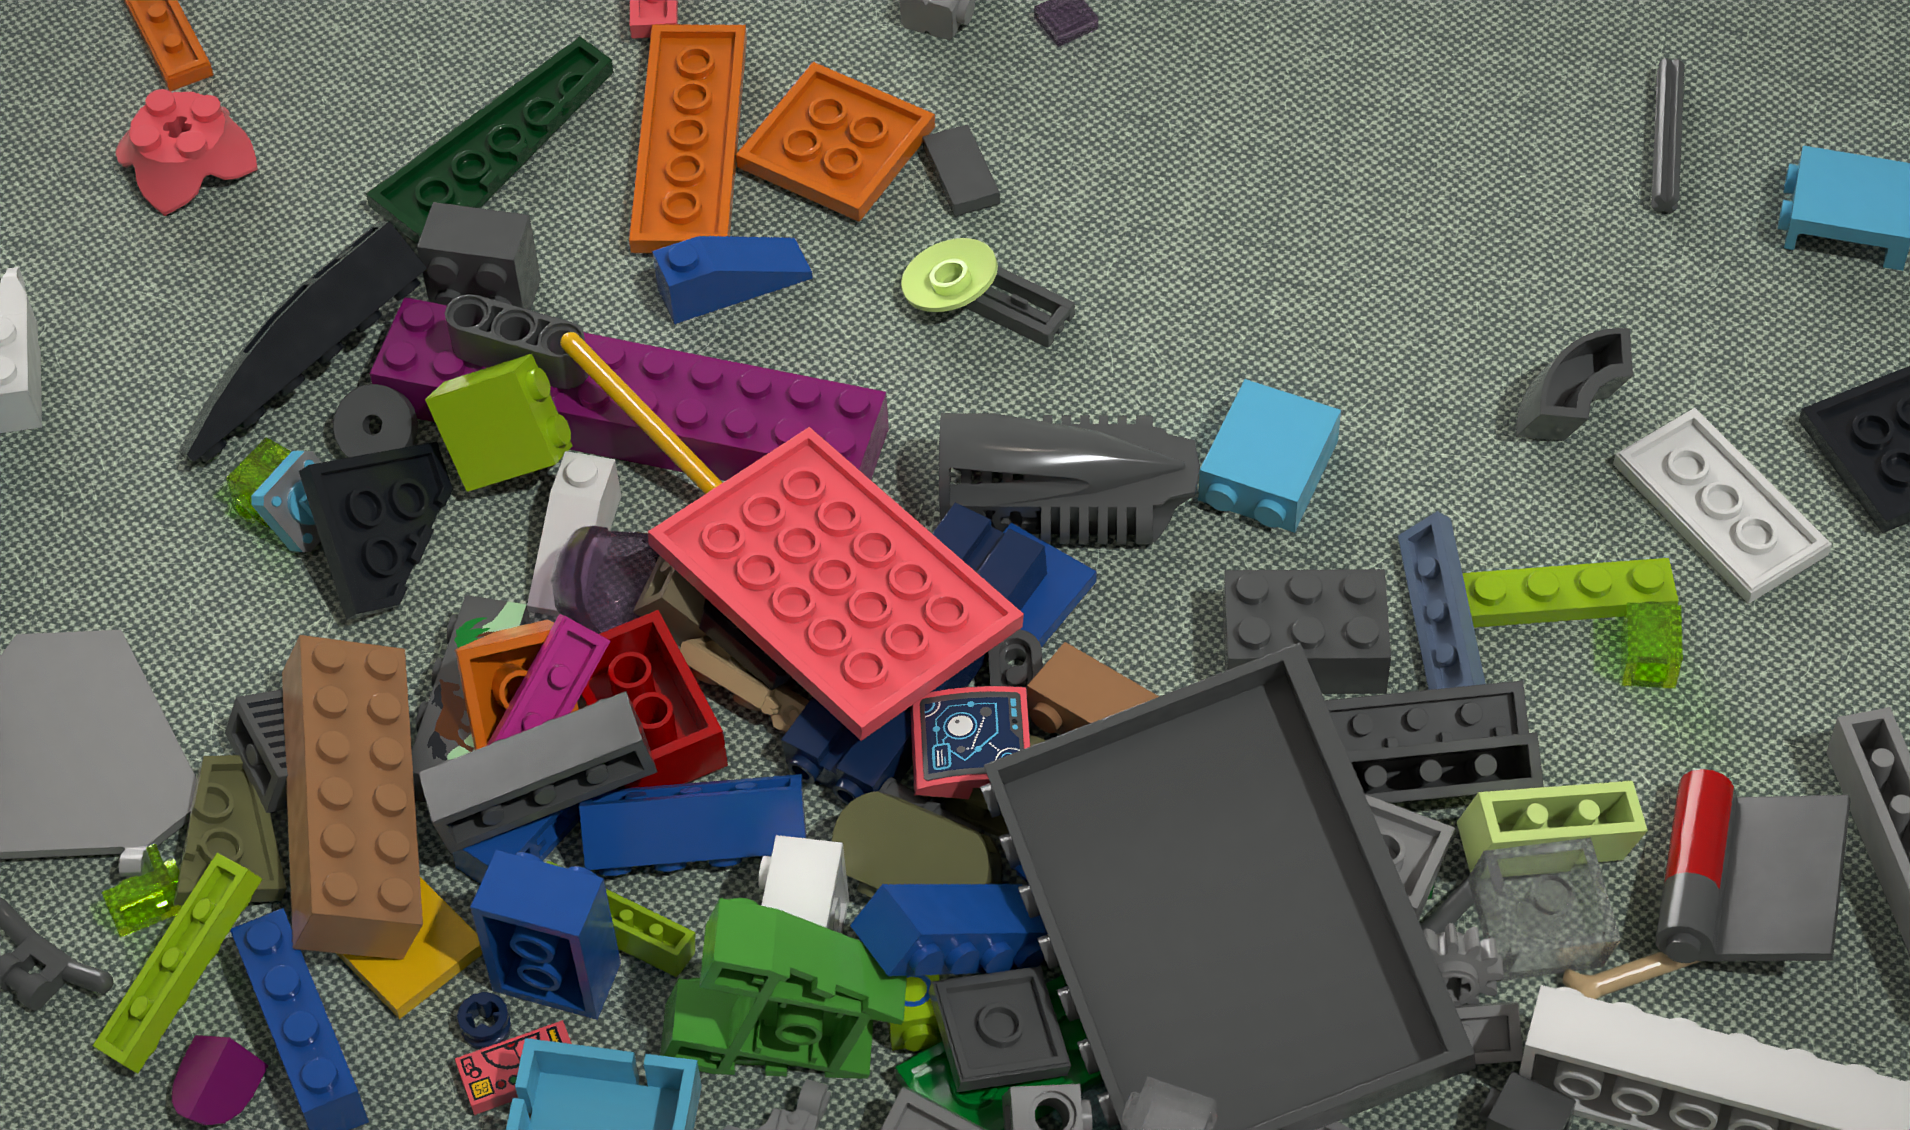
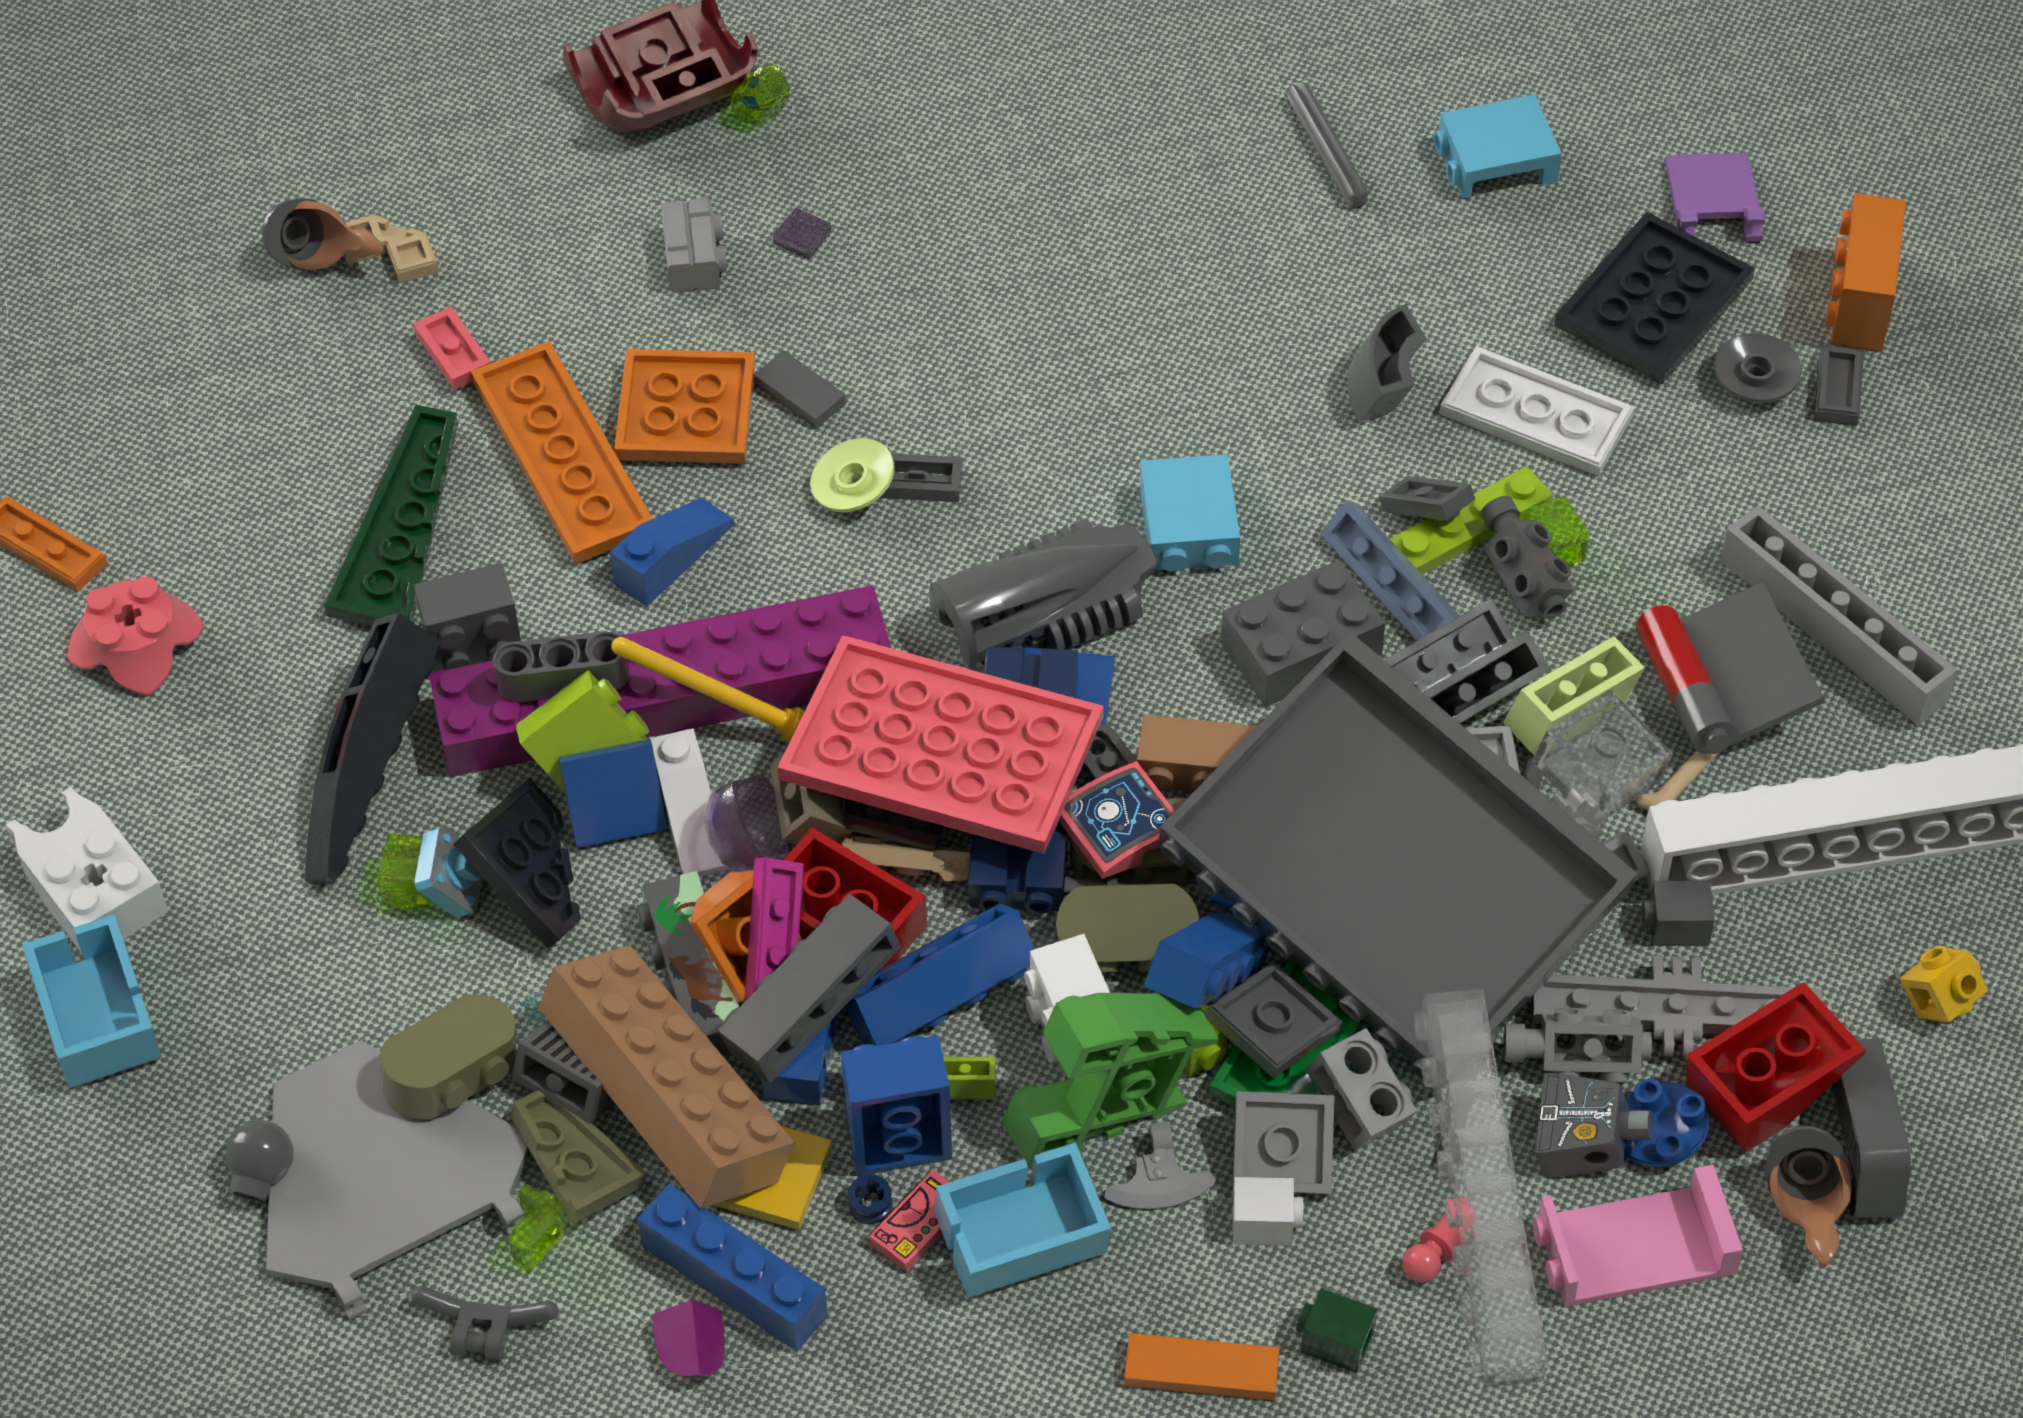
camera: 30 degrees left, 0 degrees up
lime plate [93,853,263,1074] -> none
dark grey piece [333,384,418,458] -> none
none -> olive brick [380,994,517,1119]
none -> blue tile [559,739,668,848]
none -> dark grey plate [1379,476,1475,522]
none -> dark grey brick [1481,496,1574,619]

